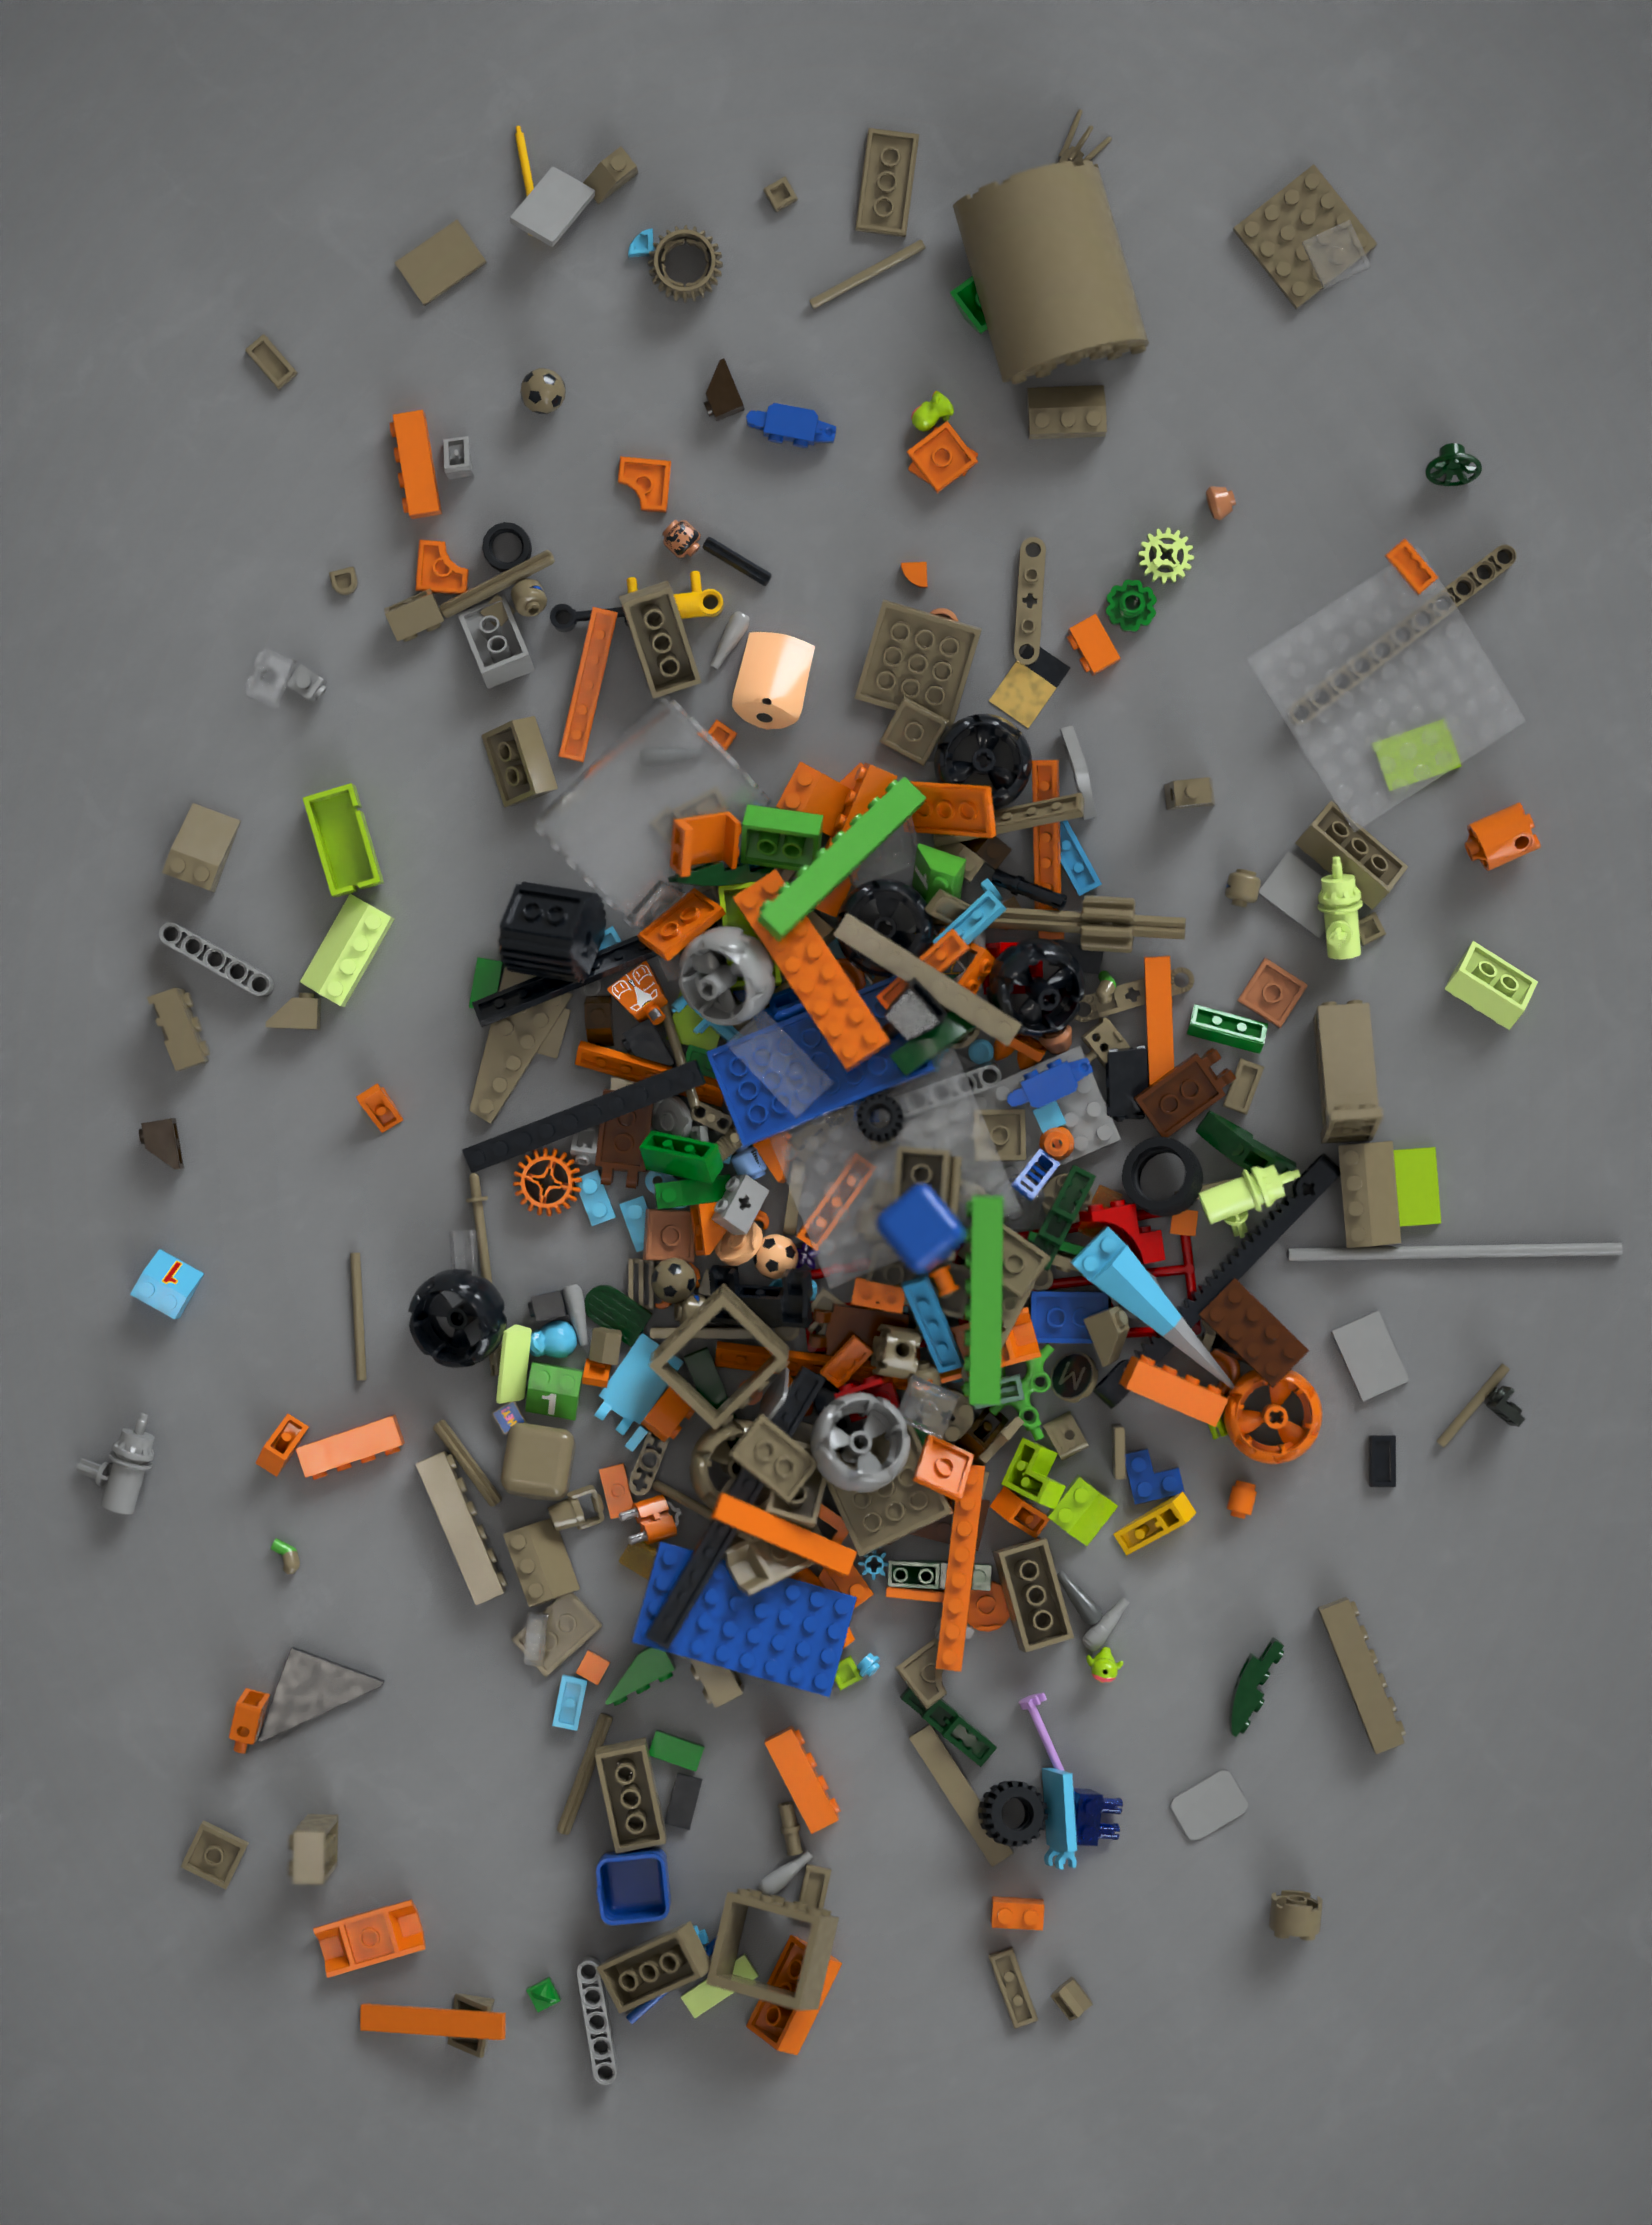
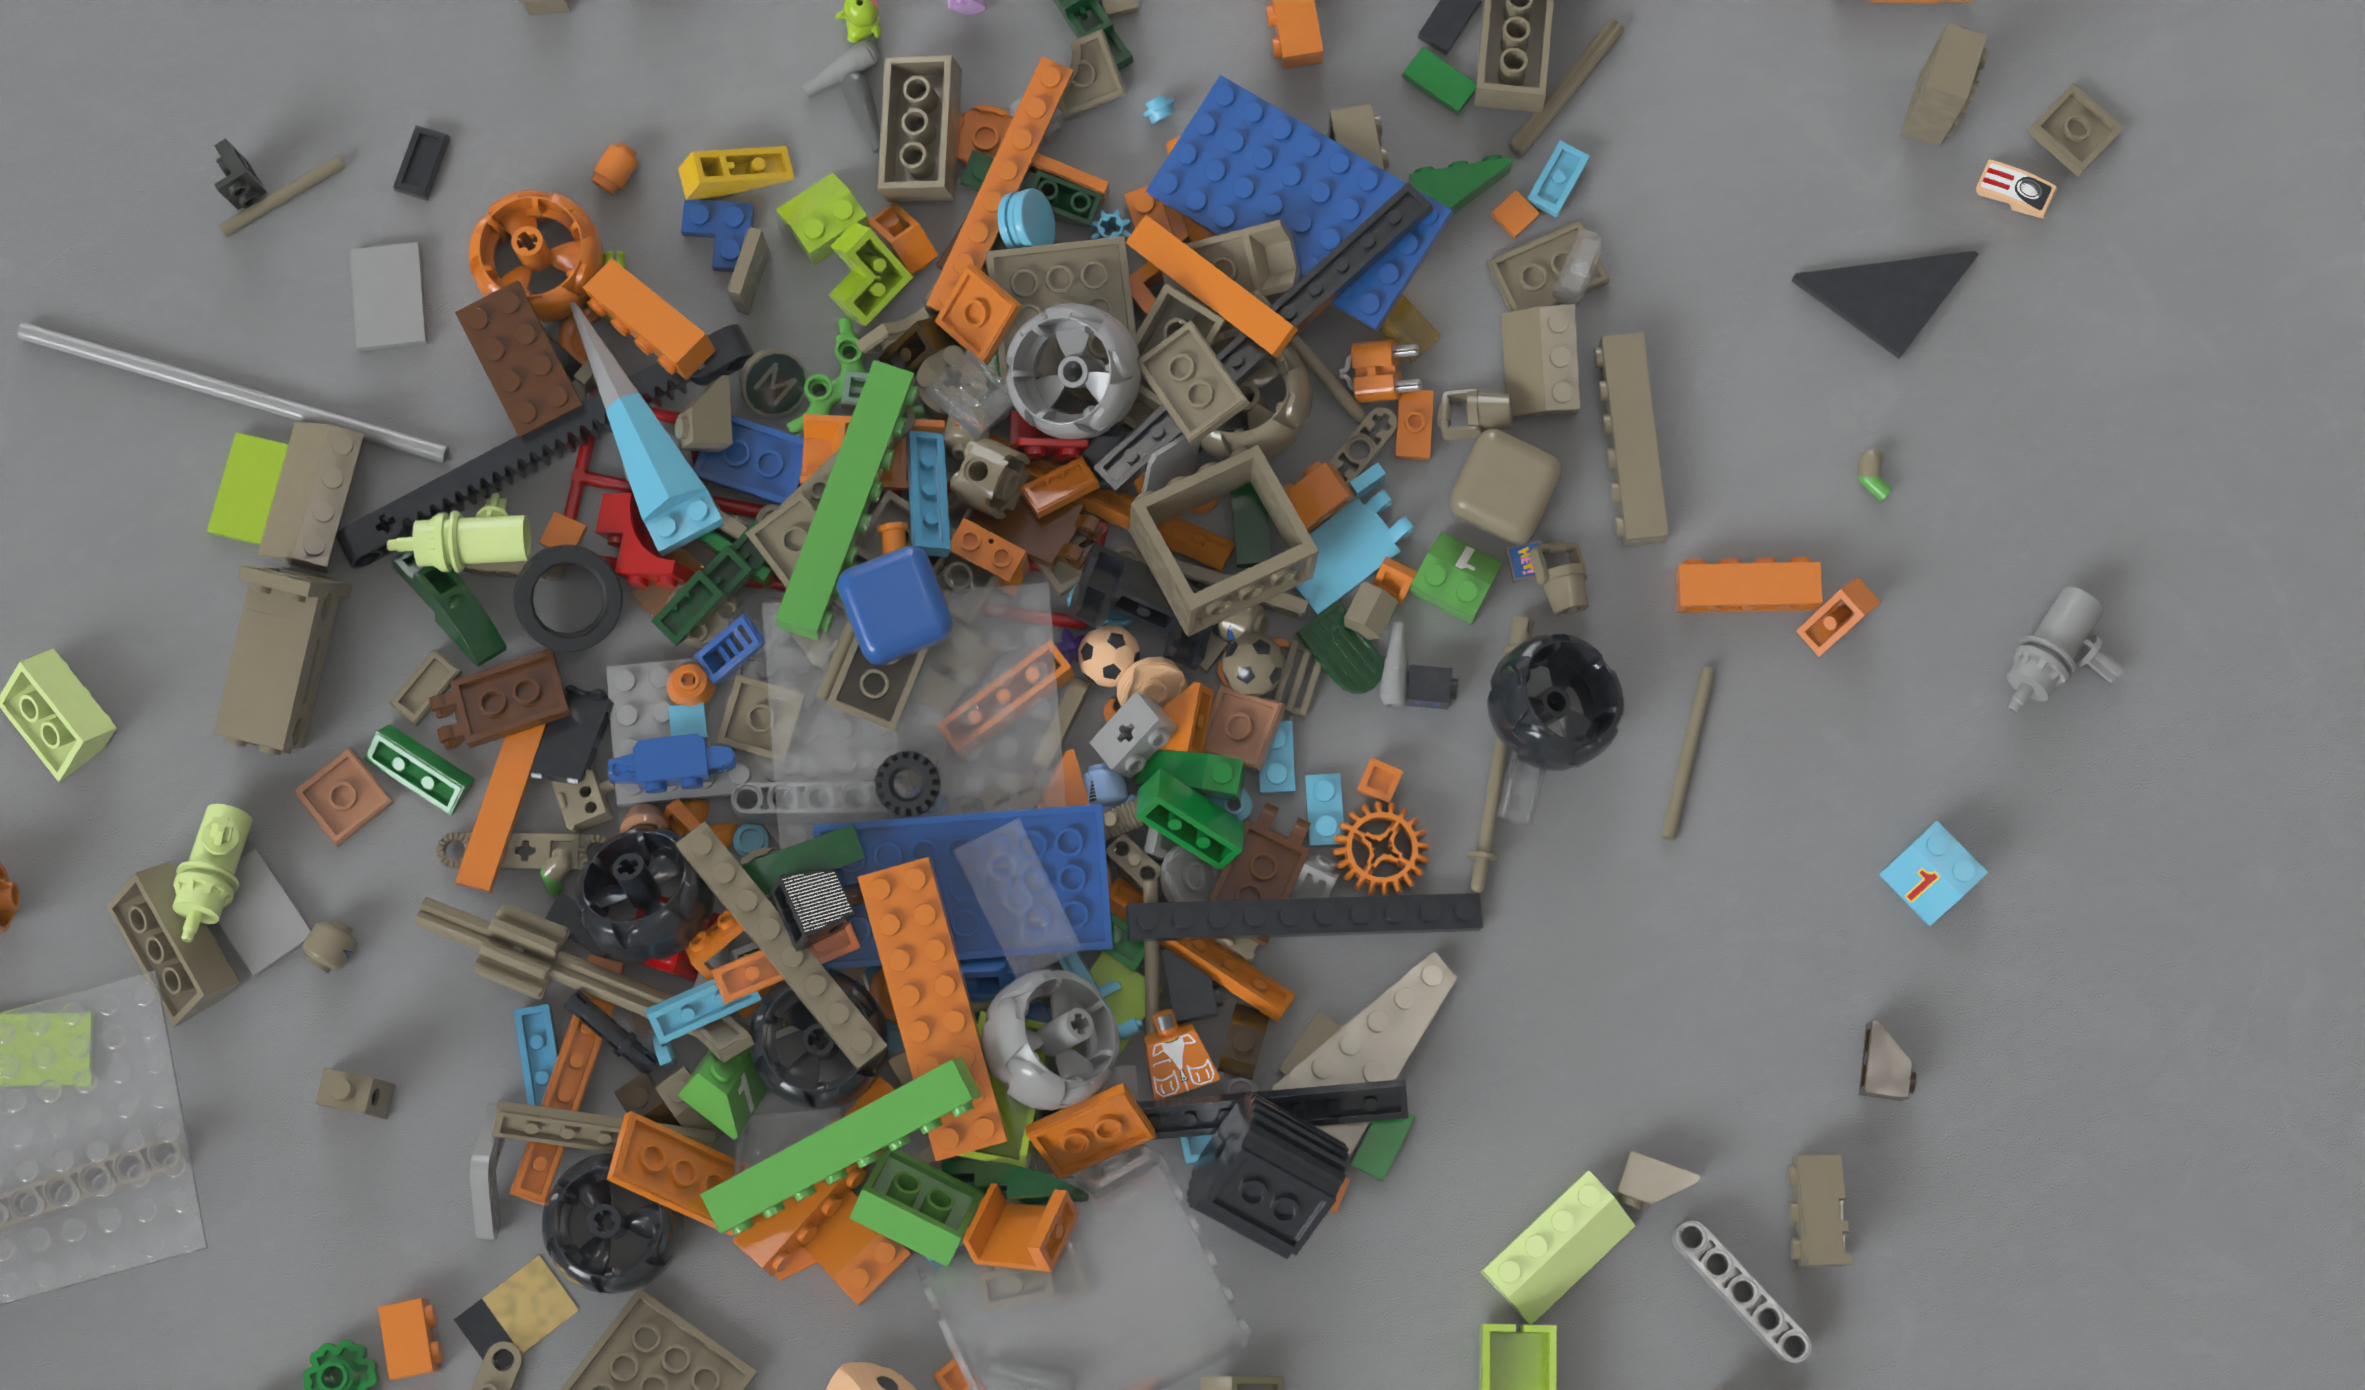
camera: 160 degrees left, 10 degrees down
orange torso [229,1688,271,1754] -> none
orange slope [356,1083,404,1133] -> none
dark tan axle [433,1419,502,1507] -> none
yellowish green slope [496,1324,532,1404] -> none
medium azure hair [530,1320,577,1358] -> none
lime tile [835,1655,863,1691] -> none
dark tan tile [879,696,949,766] -> none
dark tan piece [1043,1411,1089,1461] -> none
dark tan tile [1359,912,1386,946] -> none
none -> medium azure head [997,188,1055,249]
none -> orange plate [1357,757,1404,805]
none -> dark tan piece [1530,540,1589,617]
none -> slope [1976,159,2057,219]

